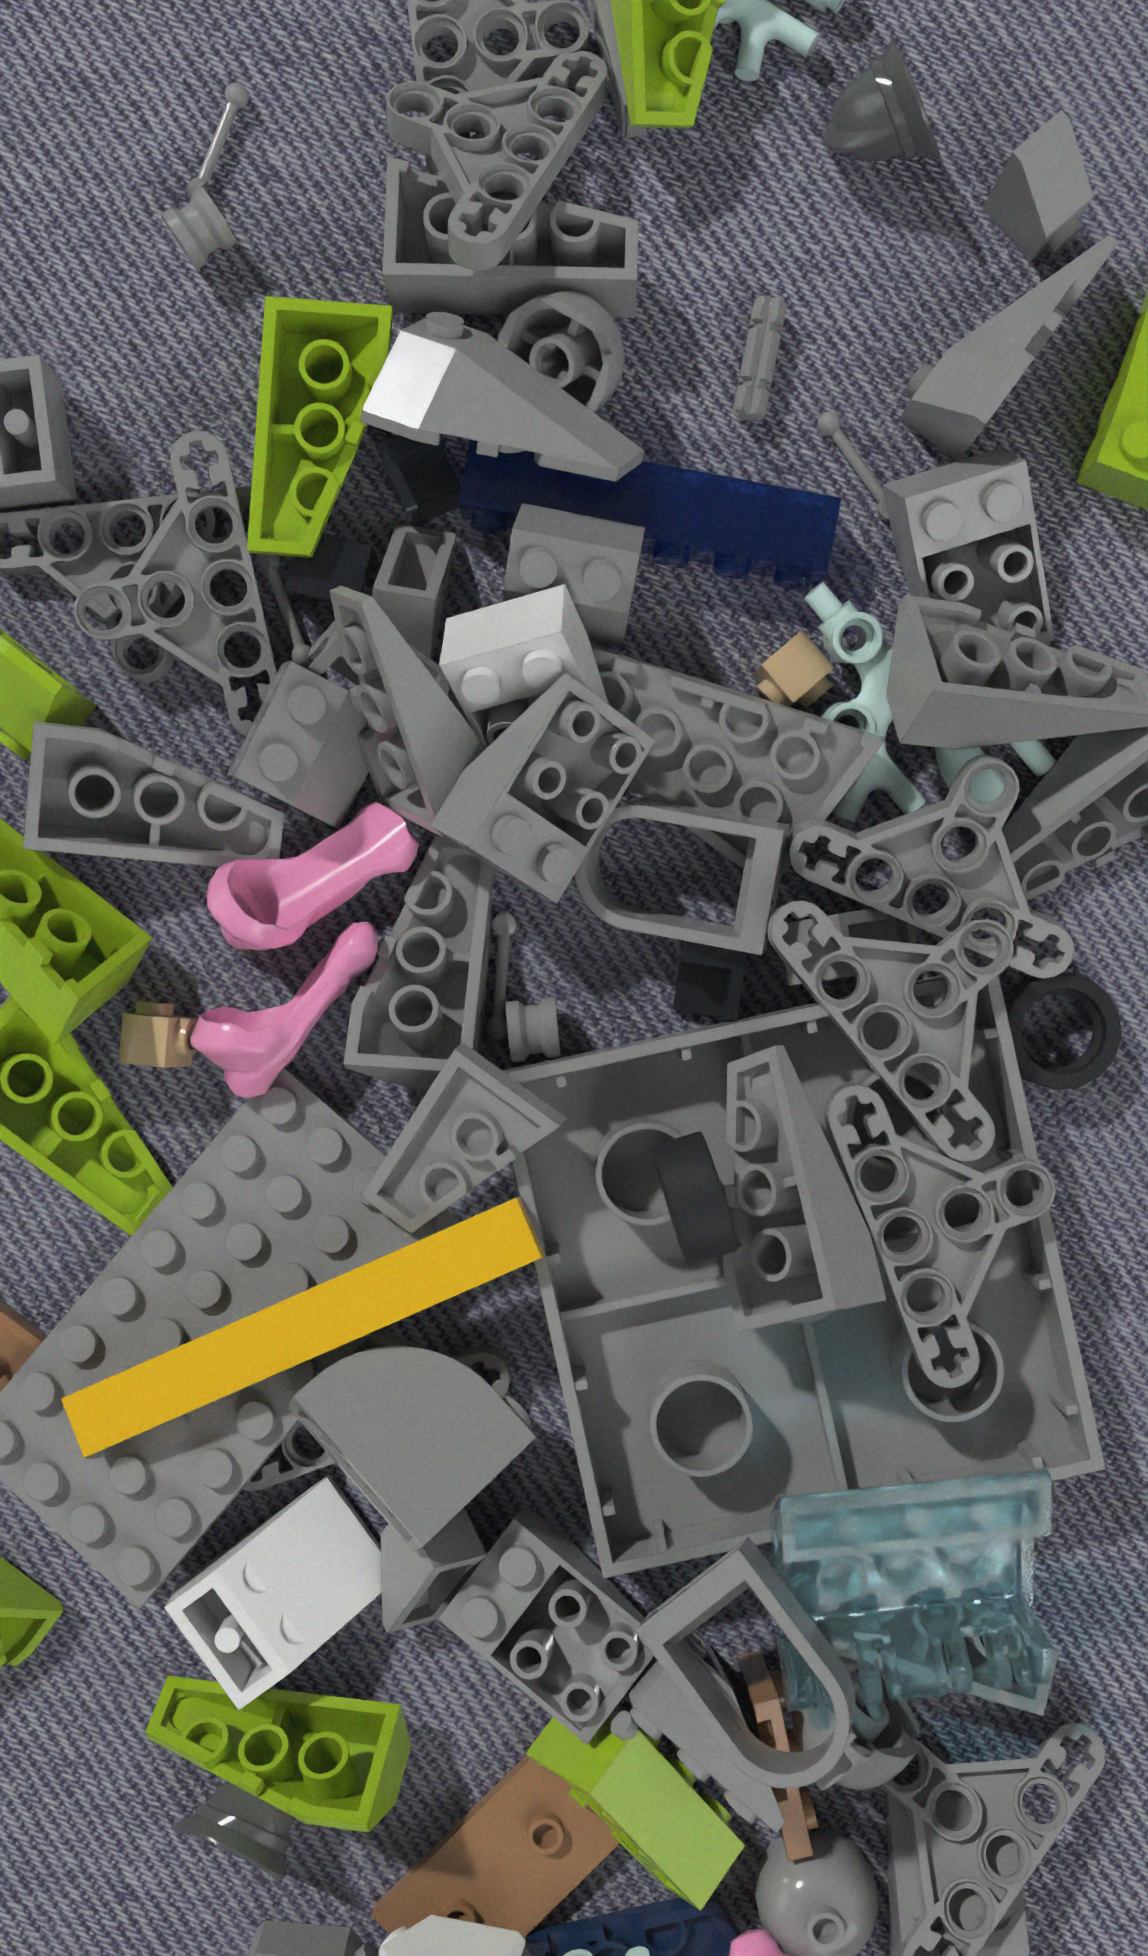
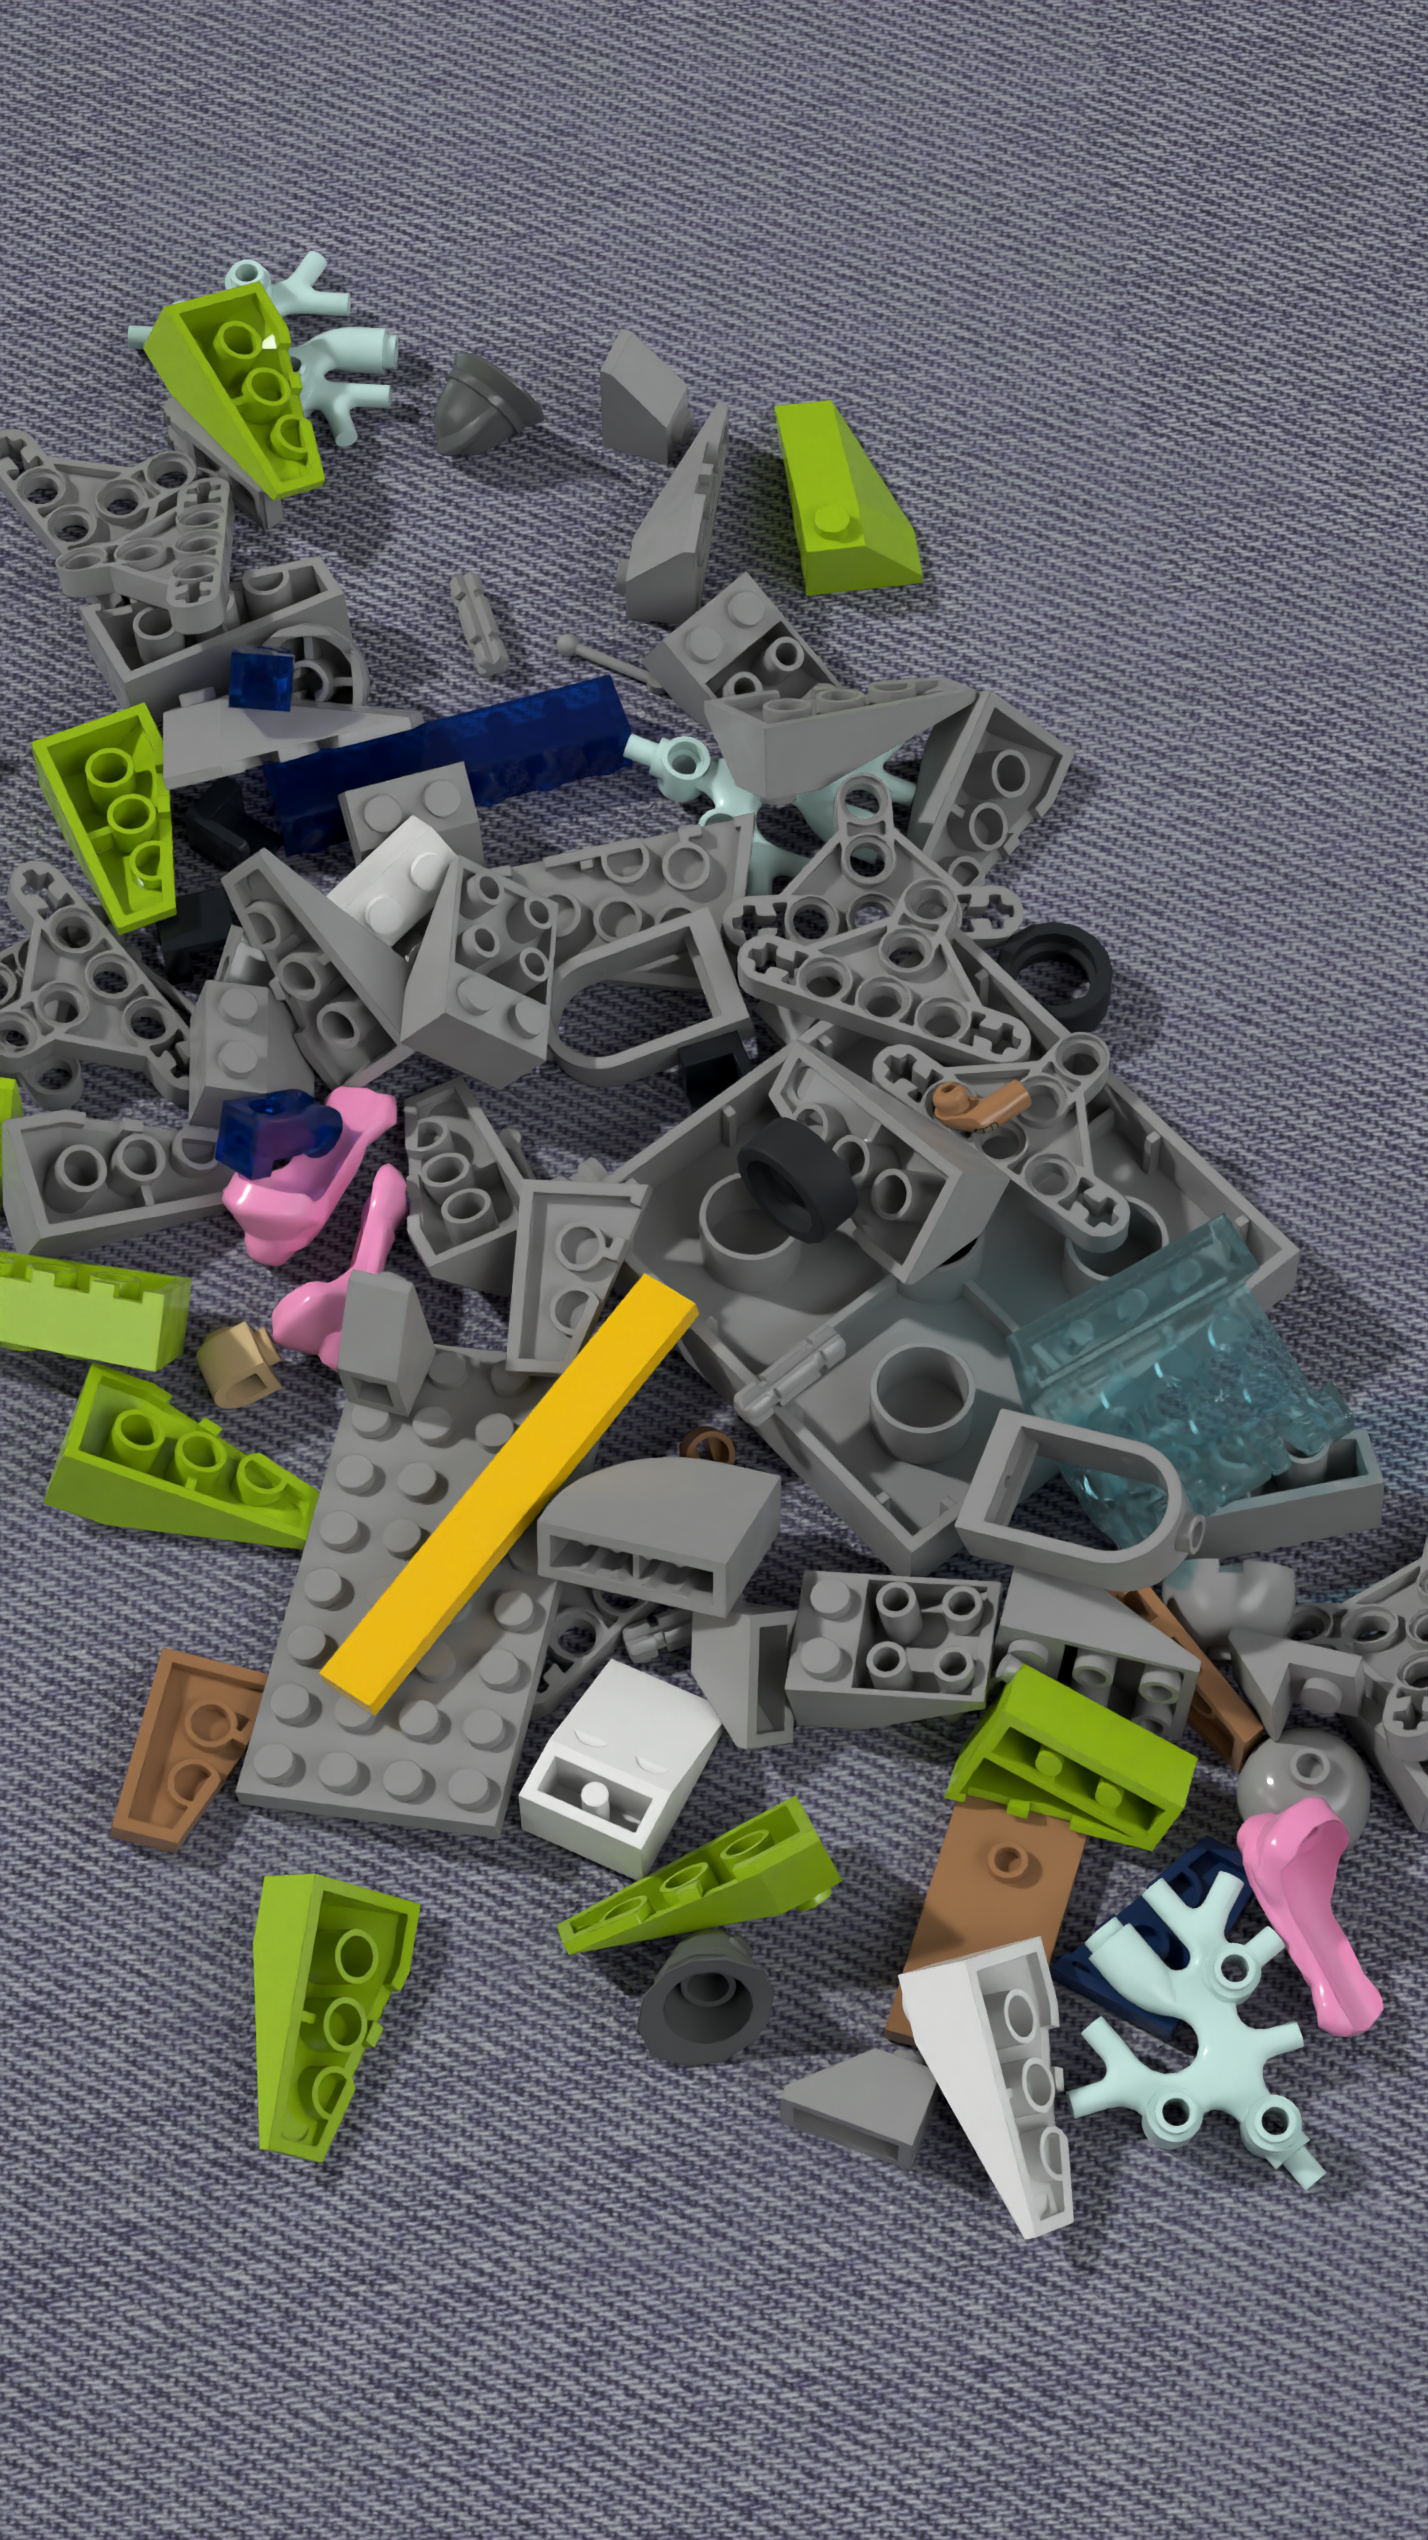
camera: 30 degrees left, 30 degrees down
tan plate [751,630,835,710] -> none
none -> clear blue leg [215,1088,343,1181]
none -> clear blue leg [228,645,295,712]
none -> light grey slope [337,1269,436,1416]
none -> medium nougat hinge [679,1426,735,1465]
none -> light grey axle [734,1325,846,1427]
none -> medium nougat arm [933,1079,1032,1134]
none -> light grey slope [1228,1627,1366,1742]

